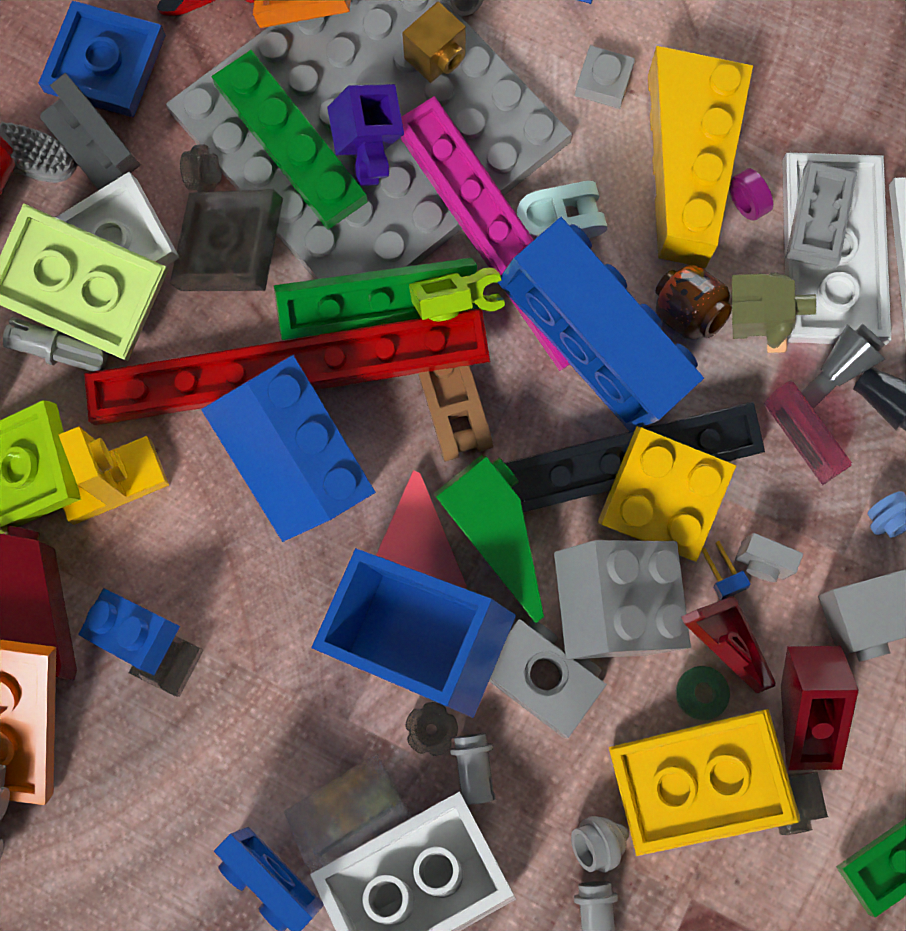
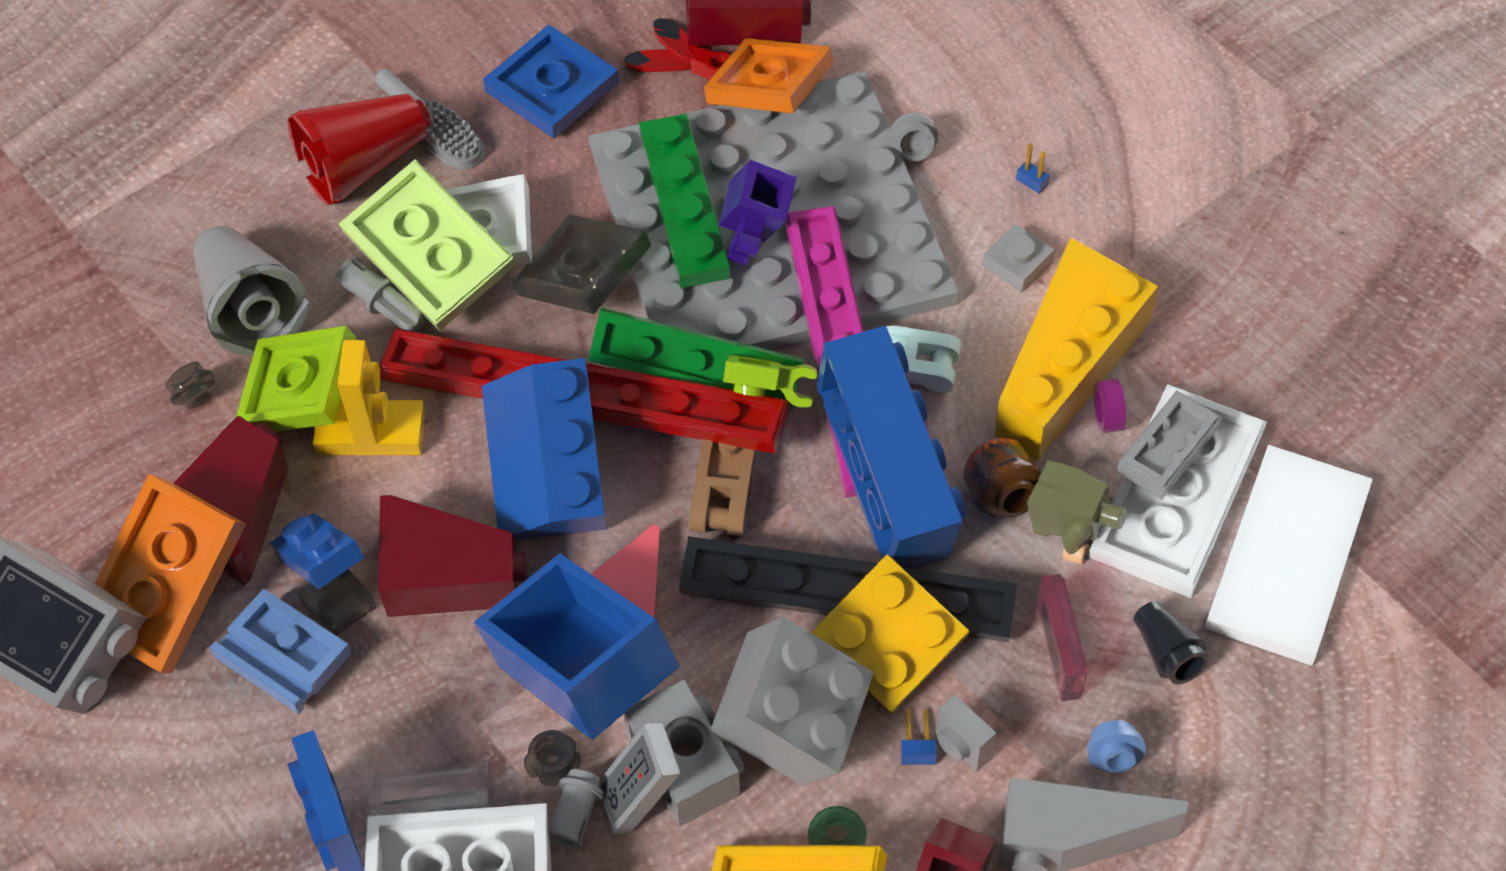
camera: 25 degrees right, 20 degrees down
dark grey bracket [40,73,141,190] -> none
clear smoke plate [180,144,222,195] -> none
pearl gold plate [402,1,466,83] -> none
green slope [433,455,544,623] -> none
dark red tile [681,596,776,693] -> none
dark grey cone [799,324,885,409] -> none
none -> medium blue plate [210,588,352,714]
none -> dark red slope [379,495,528,617]
none -> tile [600,723,680,835]

